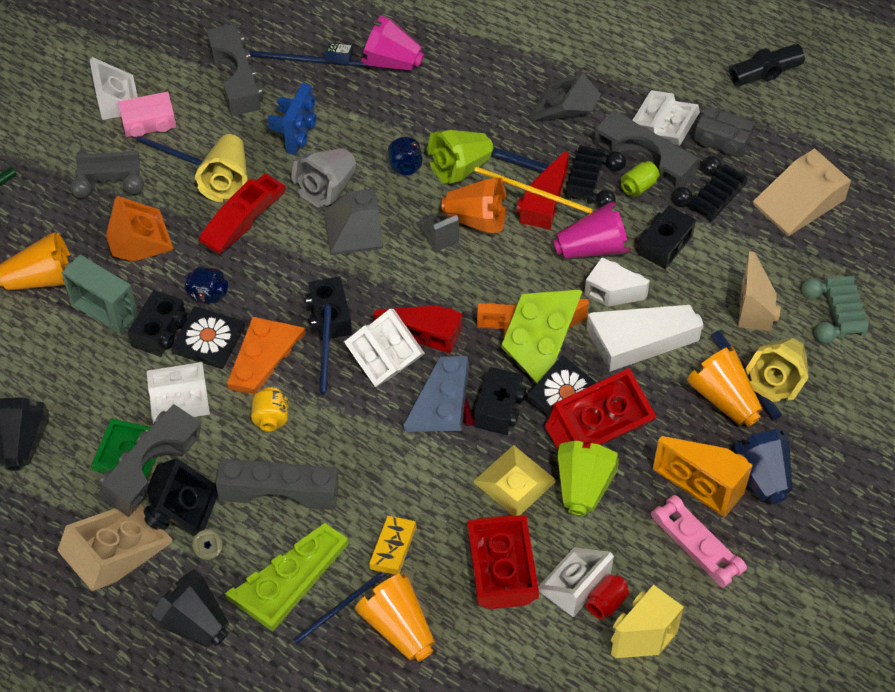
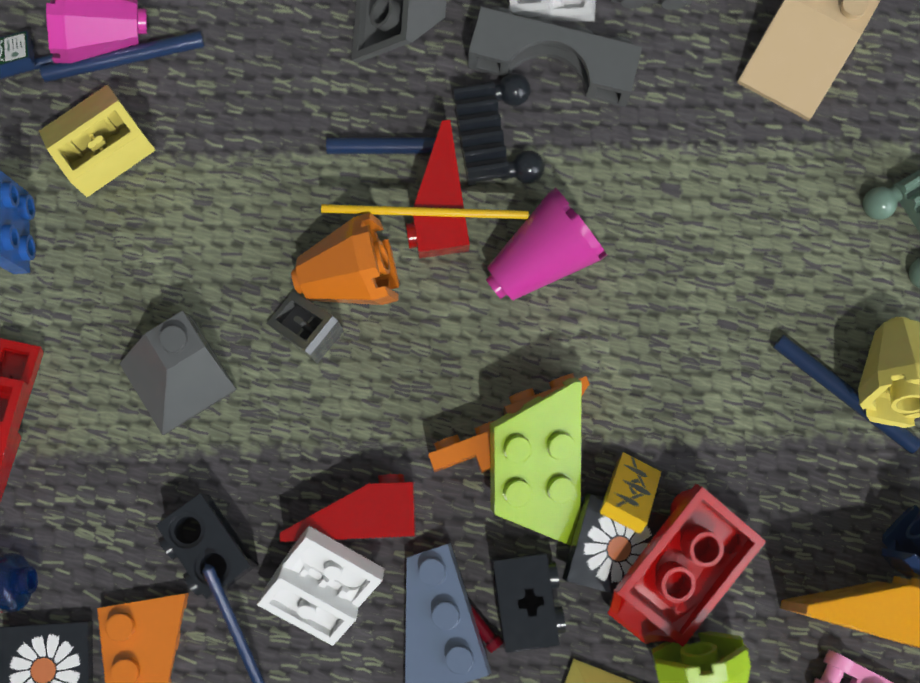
camera: 25 degrees left, 25 degrees up
light grey cone [291,148,356,208] -> none
clear blue head [387,137,423,175] -> none
lime cone [426,130,493,184] -> none
white slope [584,258,650,307] -> none
white slope [586,305,703,372] -> none
lime brick [621,161,660,197] -> none
black brick [638,205,696,270] -> none
black gear [672,156,747,222] -> none
light orange cone [687,346,762,427] -> none
tan slope [738,251,781,331] -> none
none -> light yellow slope [39,84,155,197]
none -> dark blue bar [40,31,205,82]
none -> yellow tile [599,452,661,534]

